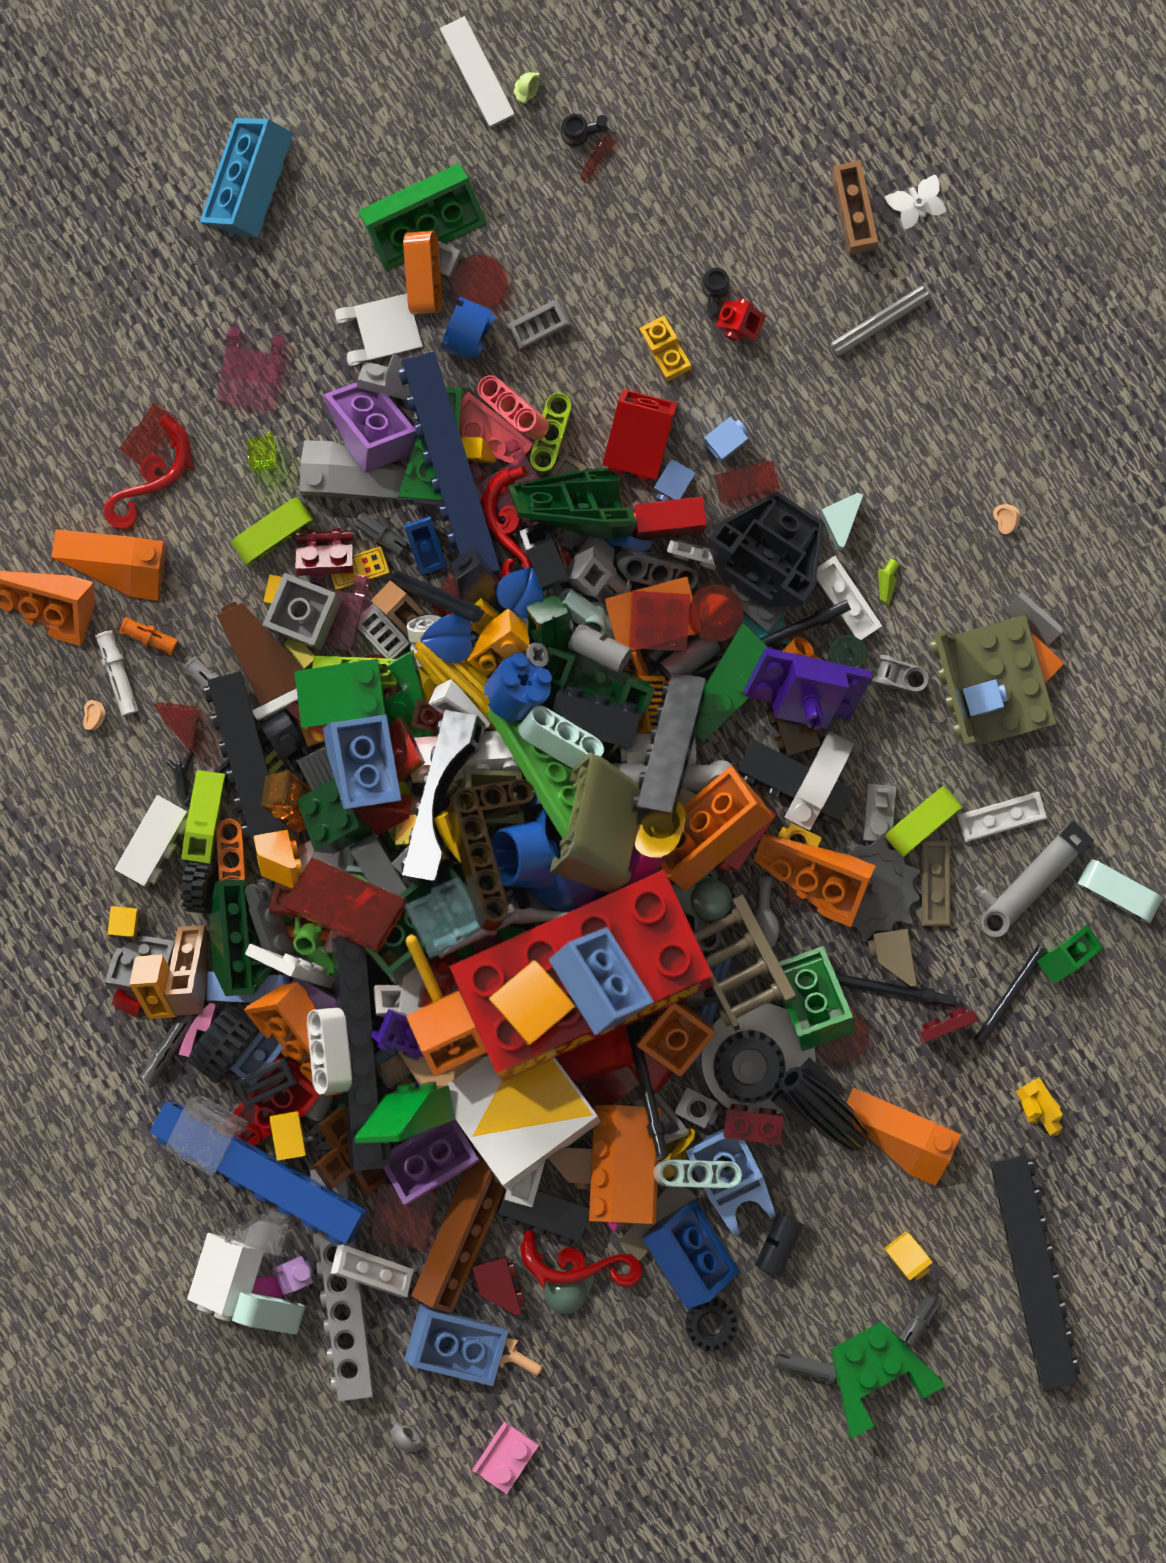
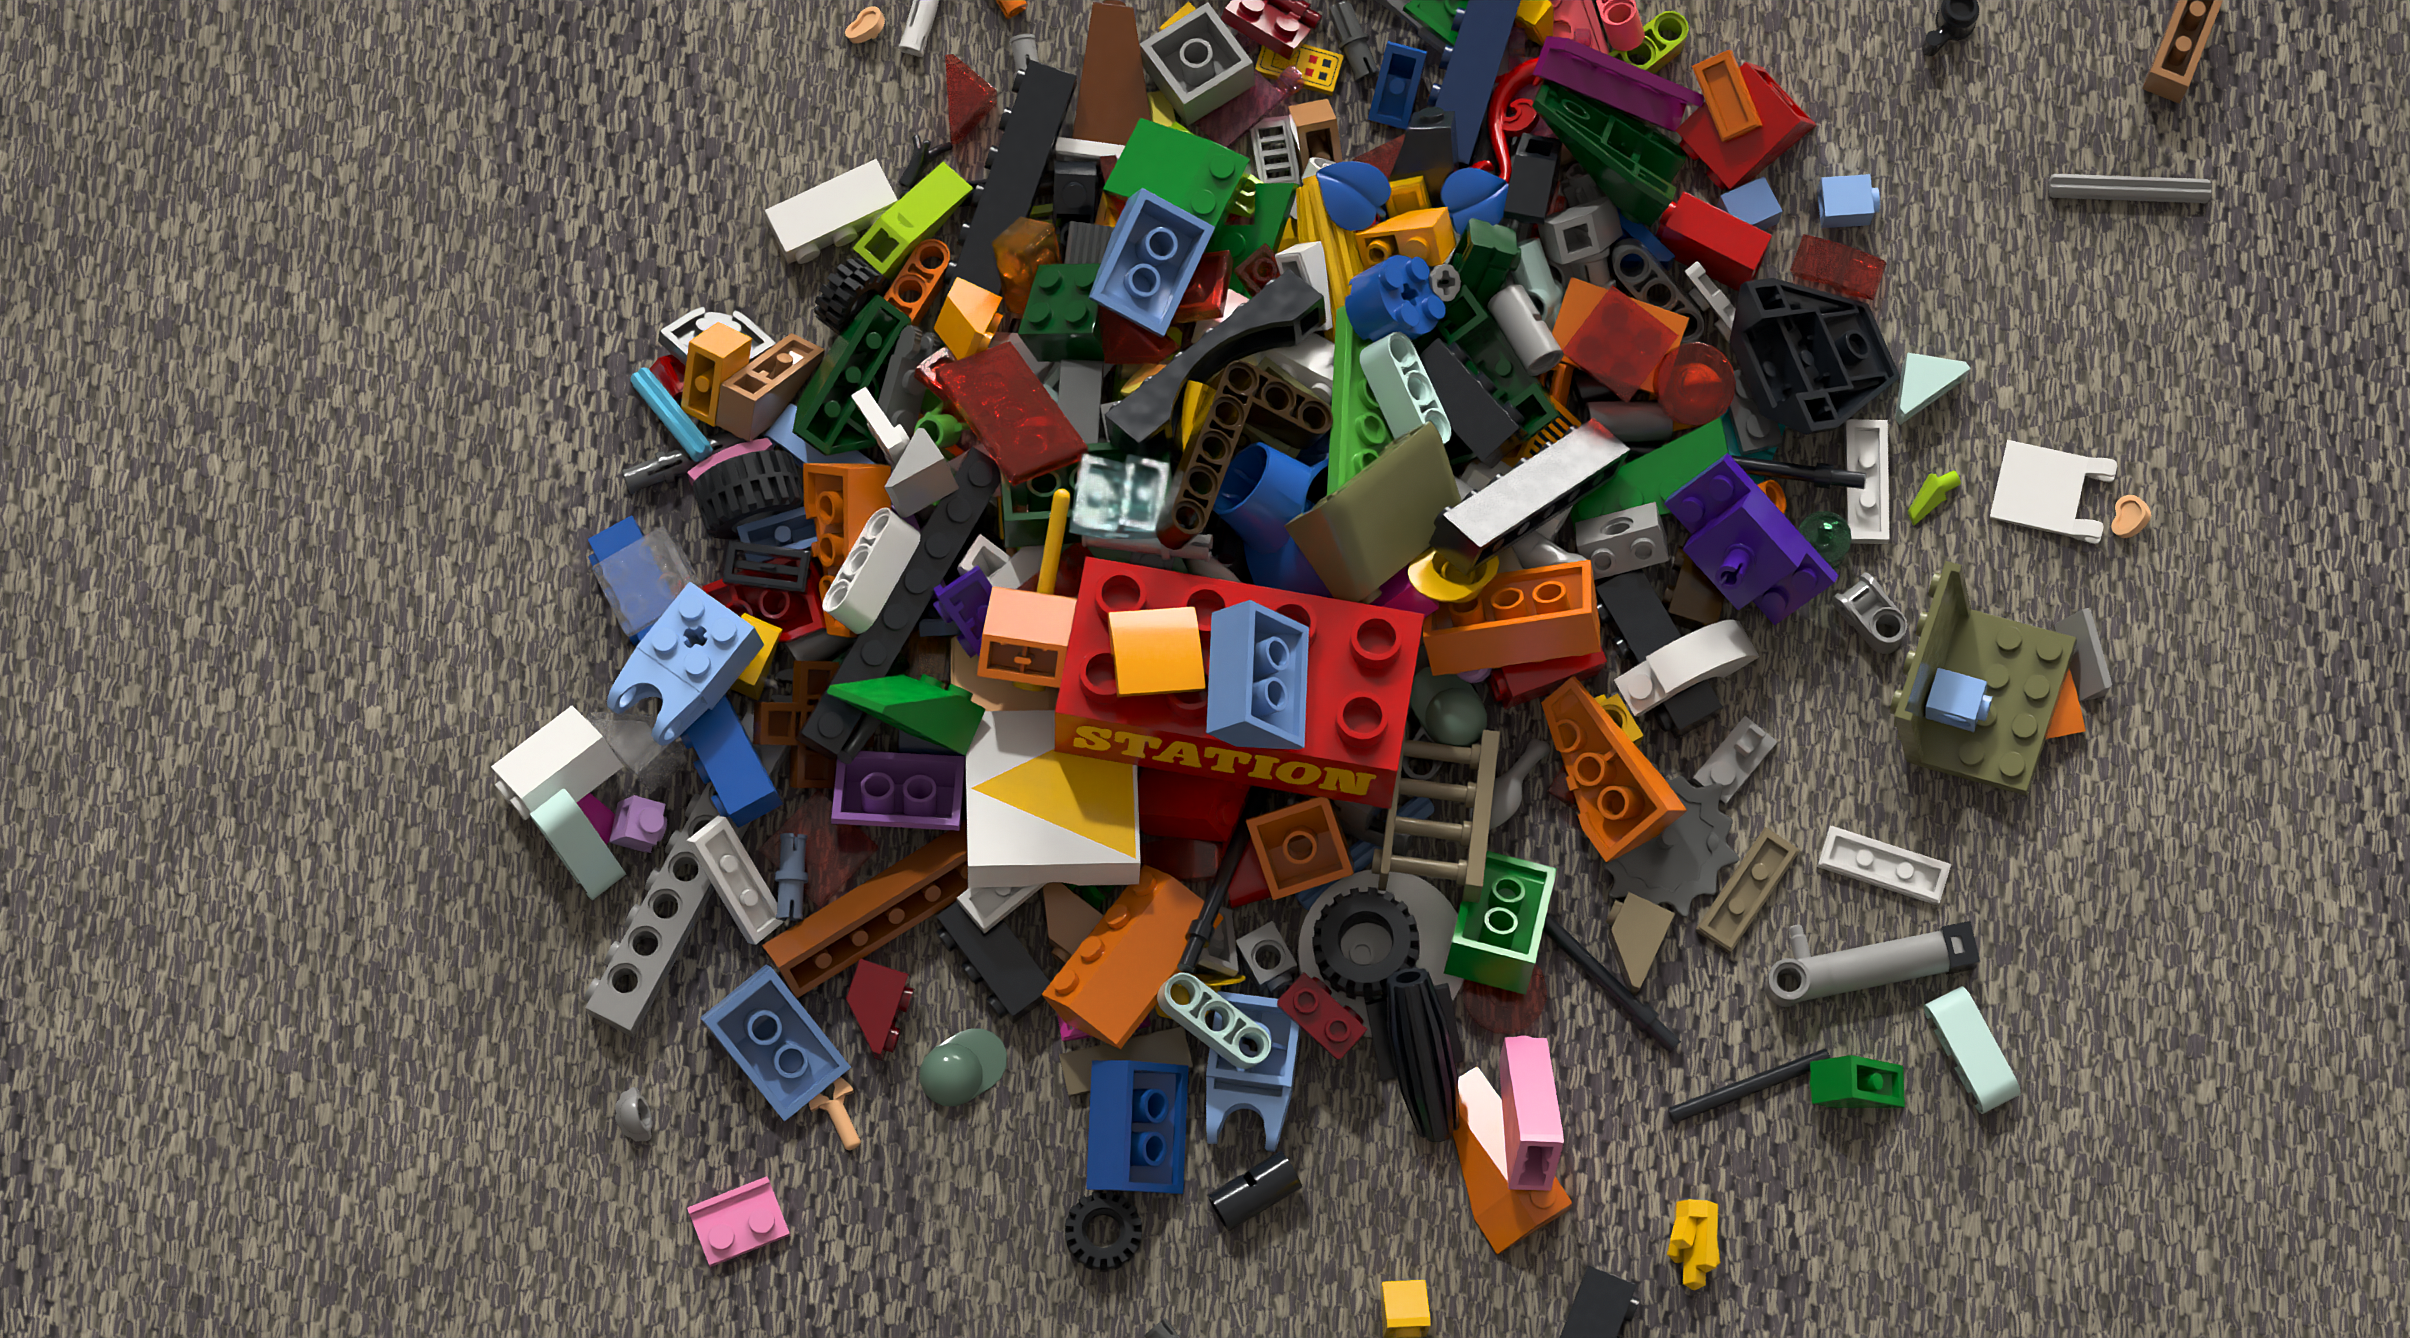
camera: 30 degrees right, 10 degrees down
yellow slope [108,906,140,937] -> none
black axle [390,571,485,623] -> none
red plant [520,1230,643,1288] -> none
yellow slope [639,316,692,382] -> none
red brick [715,299,766,342] -> none
white piece [884,175,946,229] -> none
lime beam [884,785,963,857] -> none
dark red plate [917,1007,978,1043] -> none
none -> light blue brick [607,582,764,746]
none -> medium azure axle [630,367,713,462]
none -> sand blue pin [775,833,809,921]
none -> light grey slope [885,428,959,517]
none -> bright pink slope [1499,1036,1564,1191]
none -> magenta fence [1533,36,1705,132]
none -> light grey brick [1575,502,1669,580]
none -> orange tile [1692,50,1762,142]
none -> white flag [1990,440,2117,544]

